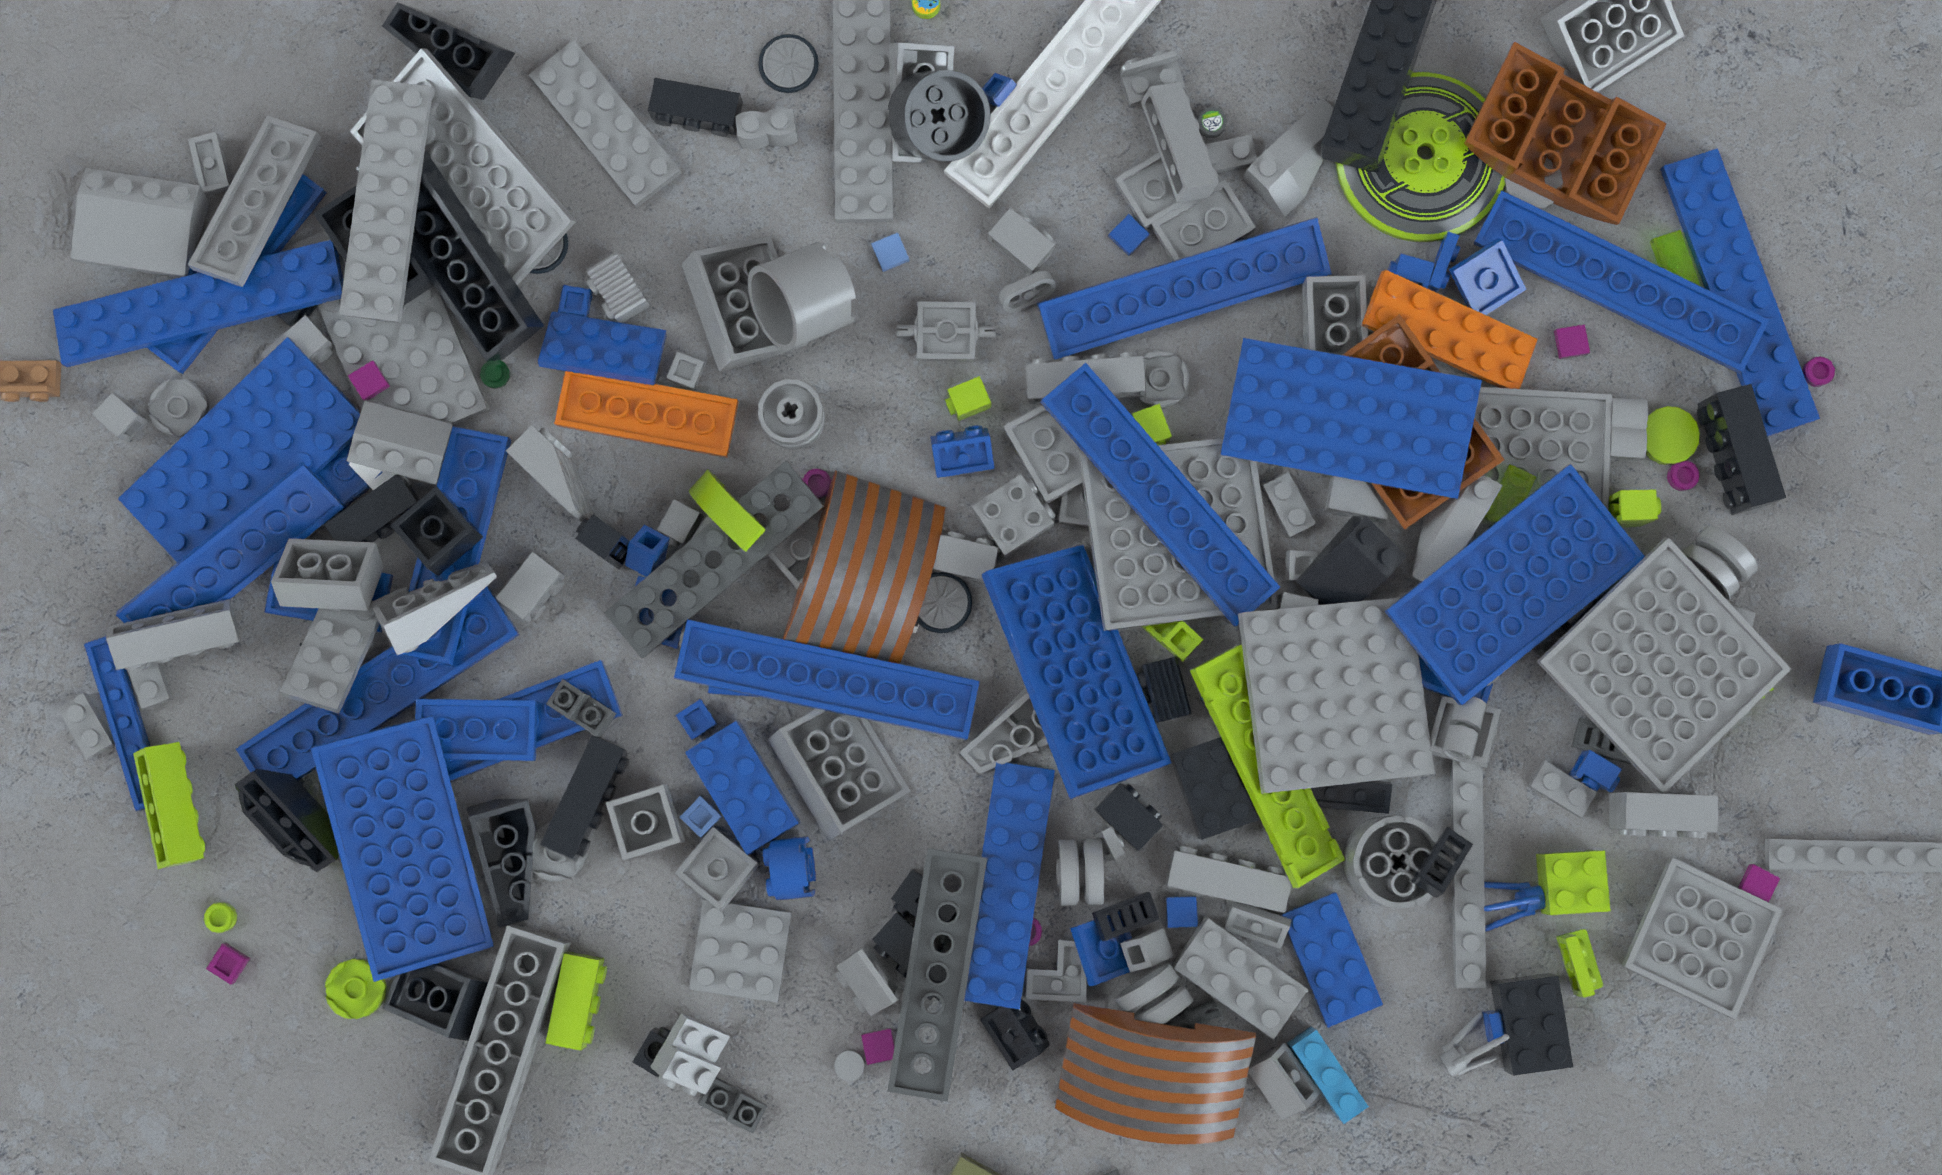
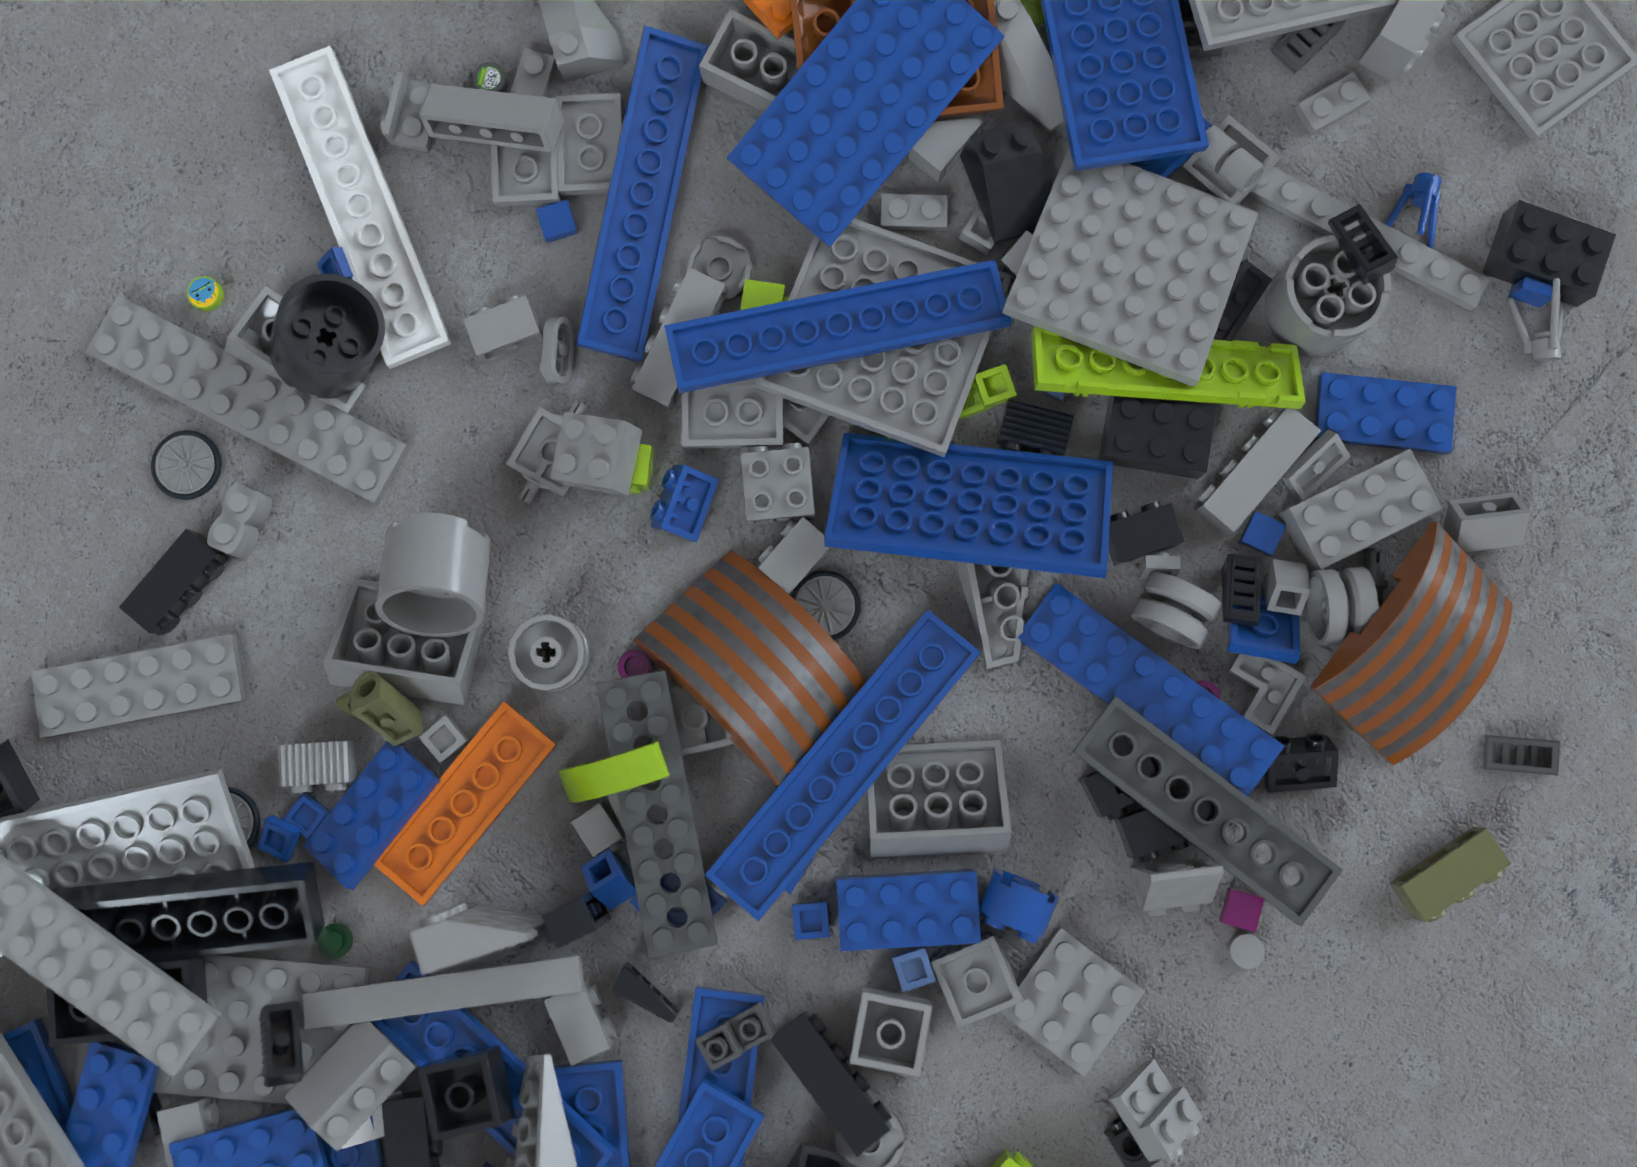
camera: 60 degrees left, 0 degrees up
magenta tile [348,360,390,401] -> none
dark grey slope [698,1077,767,1133] -> none
medium blue tile [871,233,909,272] -> none
dark azure brick [1287,1026,1369,1124] -> none
lime brick [1536,850,1611,915] -> none
lime bracket [1556,929,1603,998] -> none
blue brick [1568,750,1621,793] -> none
none -> blue tile [257,815,302,863]
none -> black brick [259,1002,304,1087]
none -> light grey tile [302,955,585,1030]
none -> olive piece [336,671,423,747]
none -> light grey brick [550,412,643,496]
none -> black slope [611,962,679,1023]

